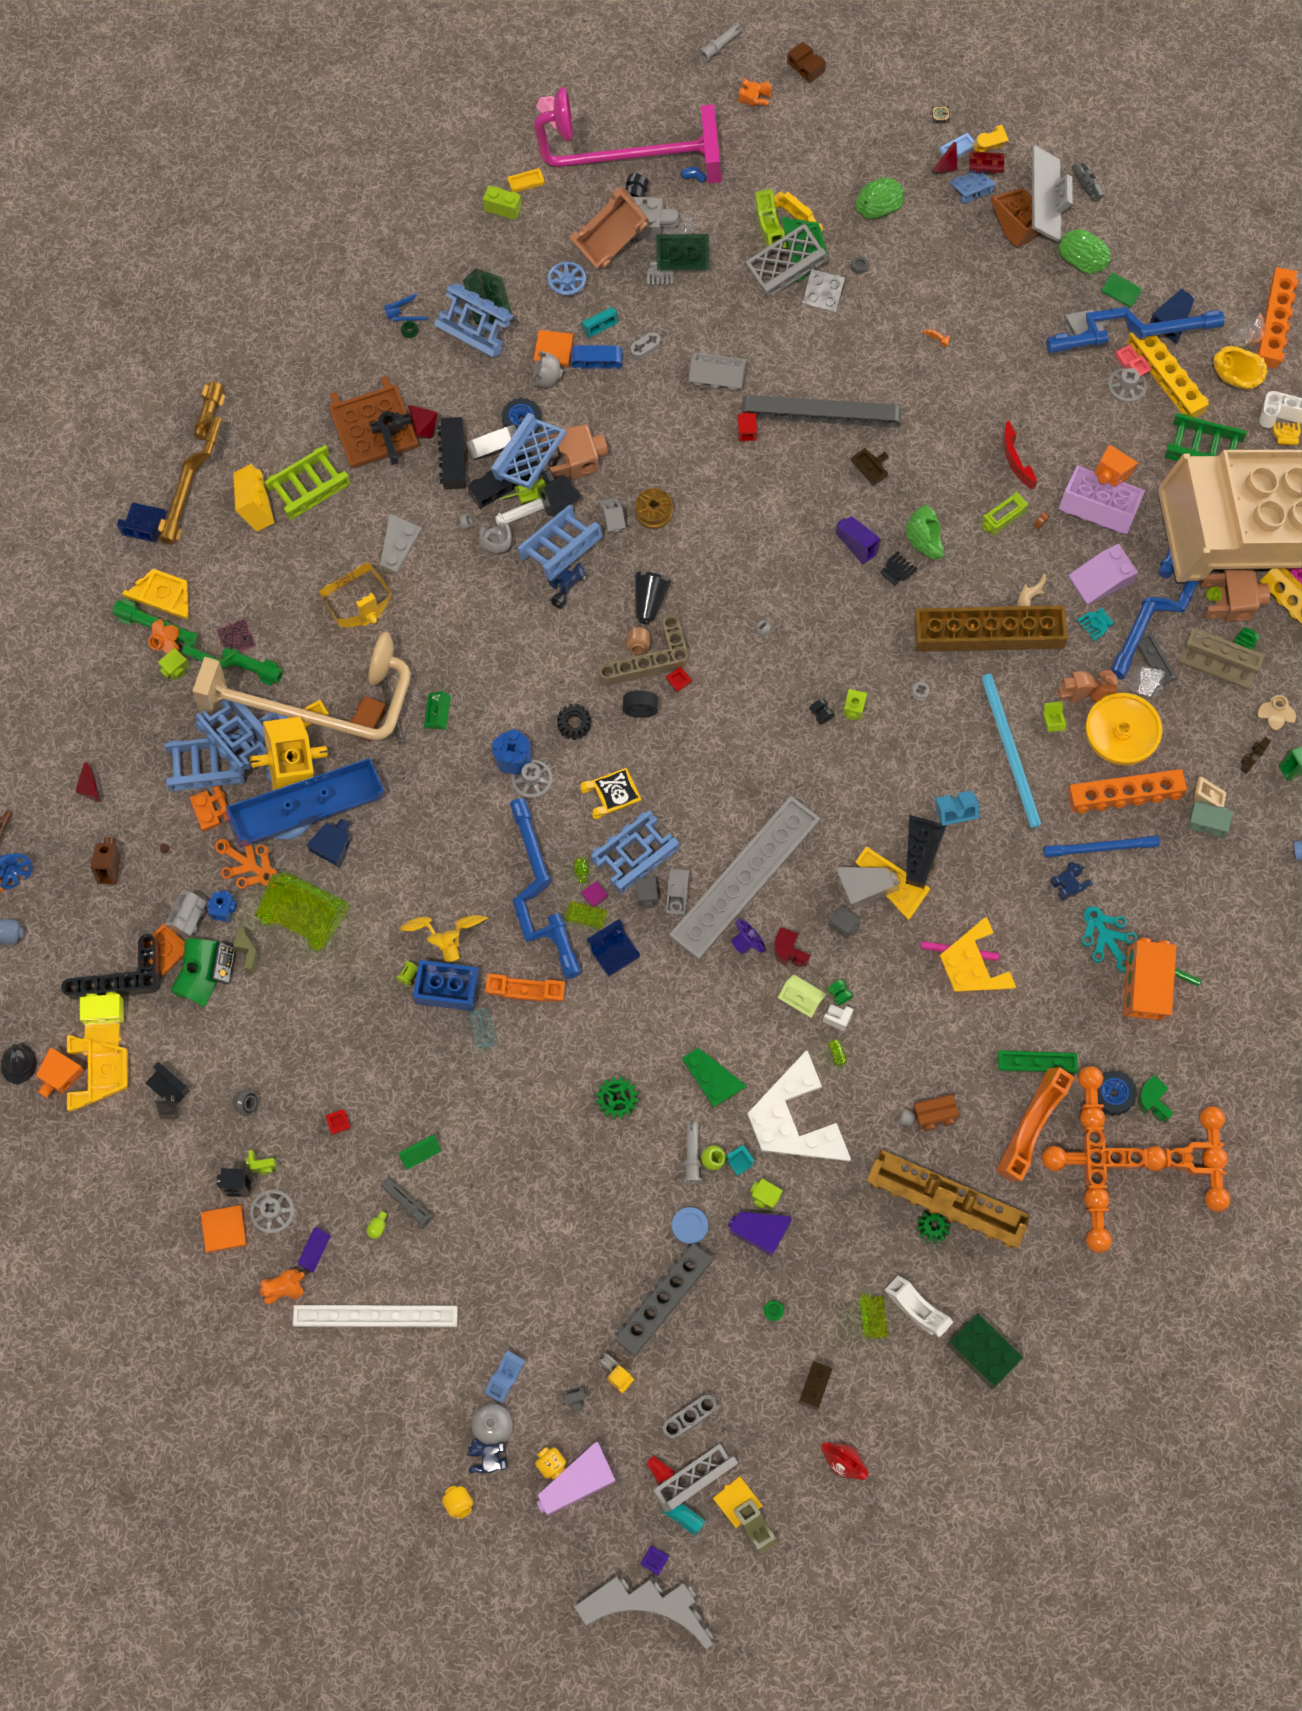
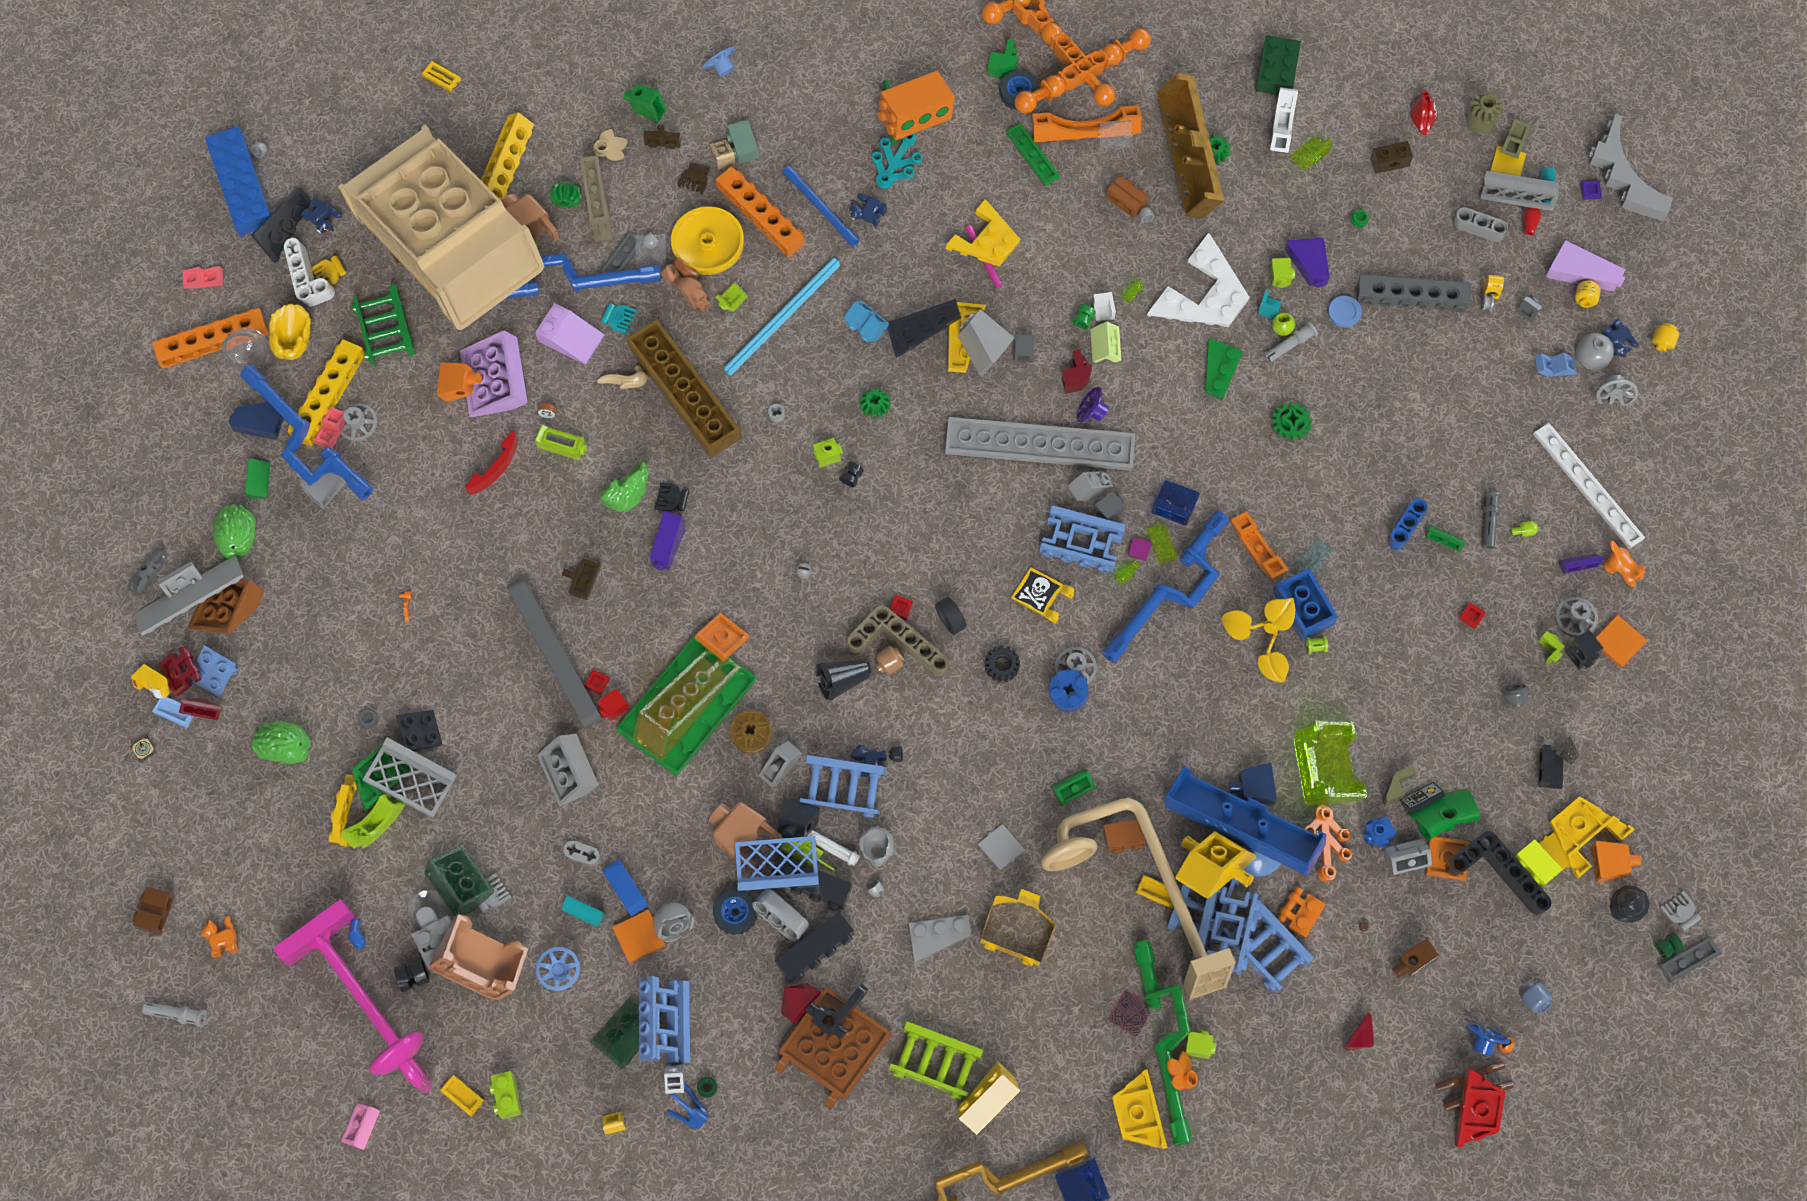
camera: 125 degrees left, 0 degrees up
none -> red tile [584,670,610,695]
none -> yellow slope [602,1112,626,1134]
none -> piece [616,633,757,777]
none -> light grey leg [664,1064,685,1094]
none -> dark brown piece [677,162,710,195]
none -> orange tile [695,612,749,662]
none -> green gear [859,387,891,420]
none -> light grey piece [978,824,1025,870]
none -> clear piece [1098,120,1133,150]
none -> blue beam [1388,498,1428,550]
none -> olive gear [1466,91,1503,133]
none -> light grey wheel [1596,375,1638,405]

